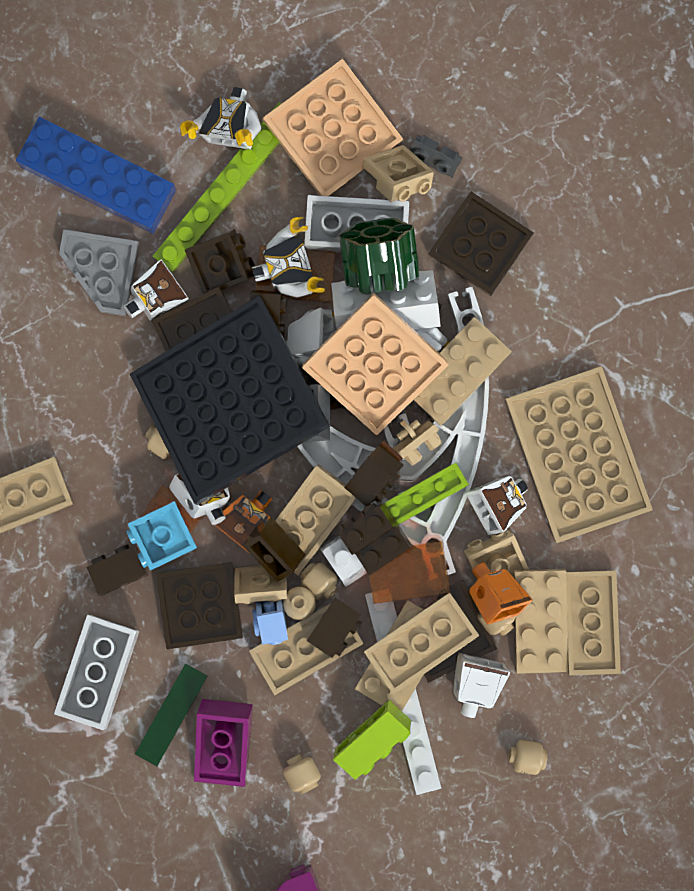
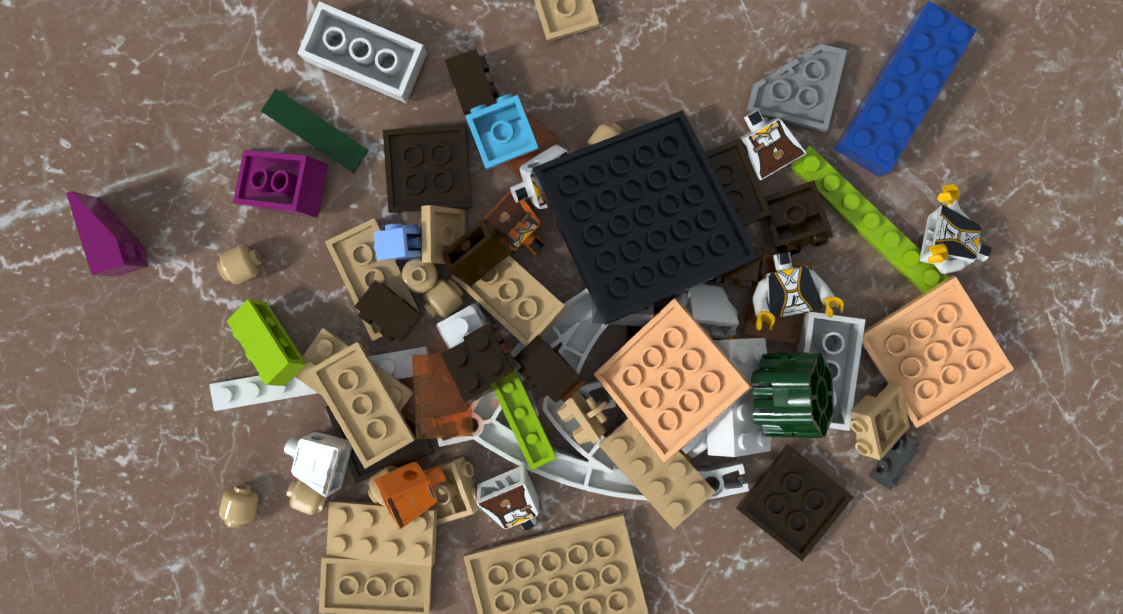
camera: 85 degrees right, 5 degrees up
none -> tan head [286,479,329,515]

